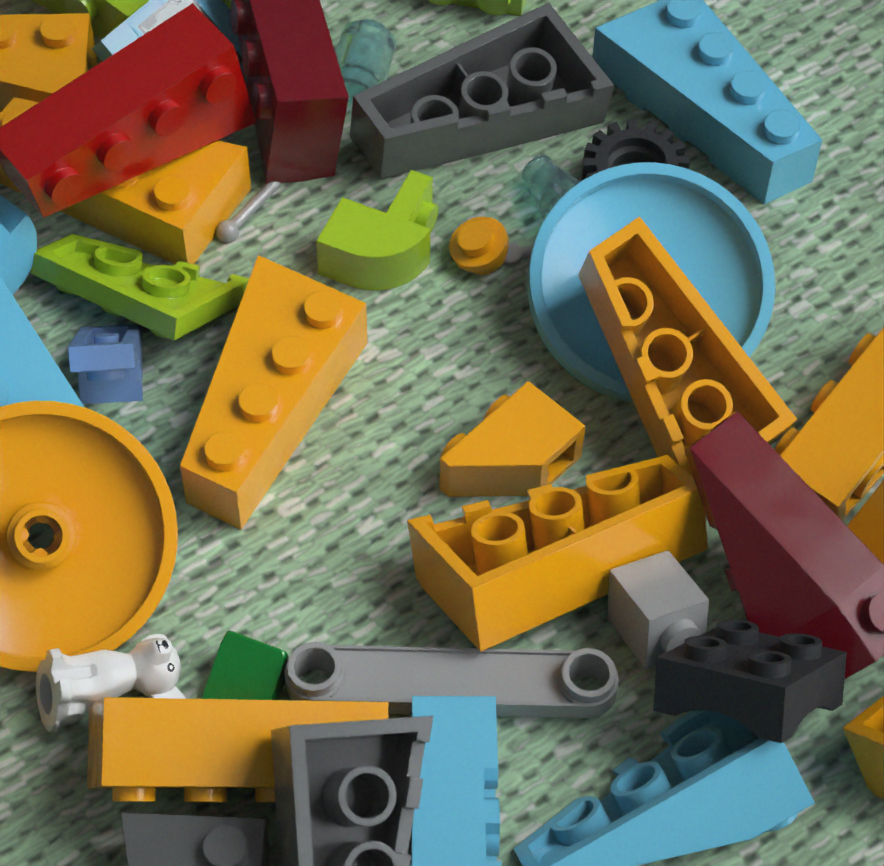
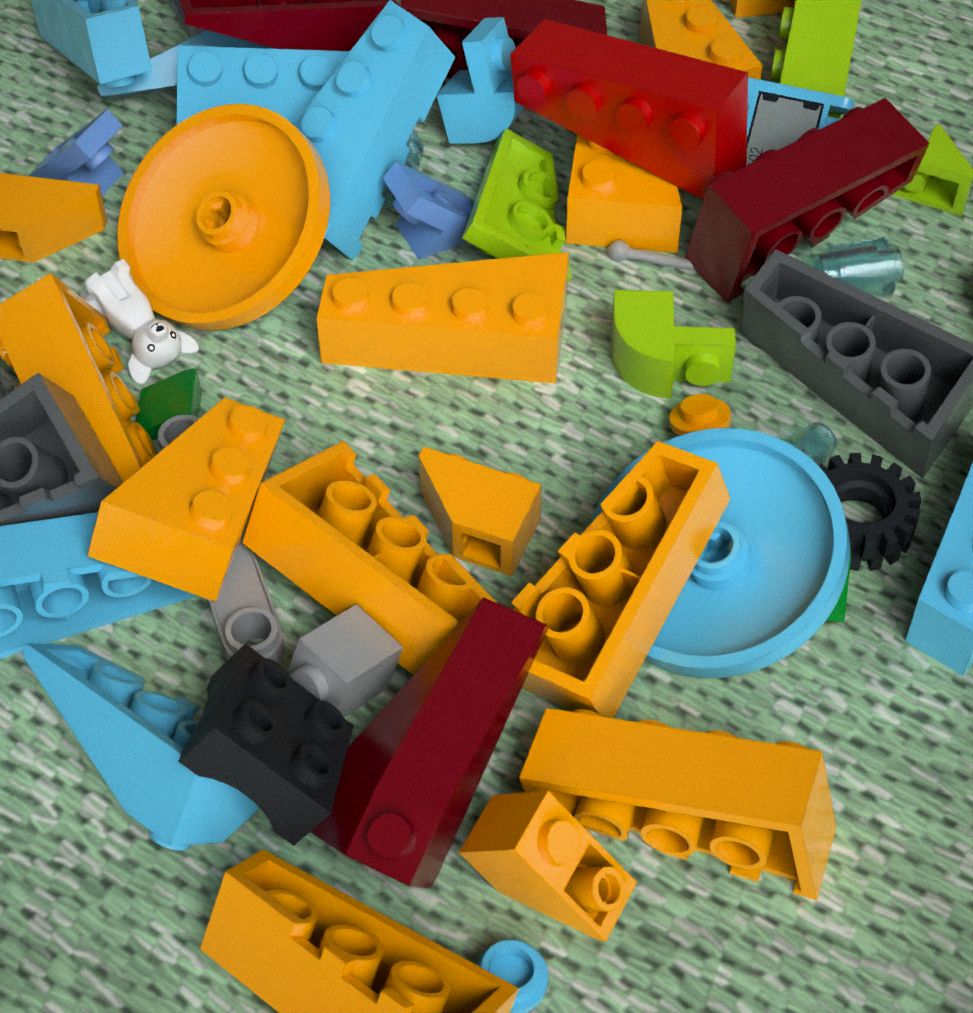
camera: 70 degrees right, 5 degrees down
none -> light orange wedge [87,397,286,602]

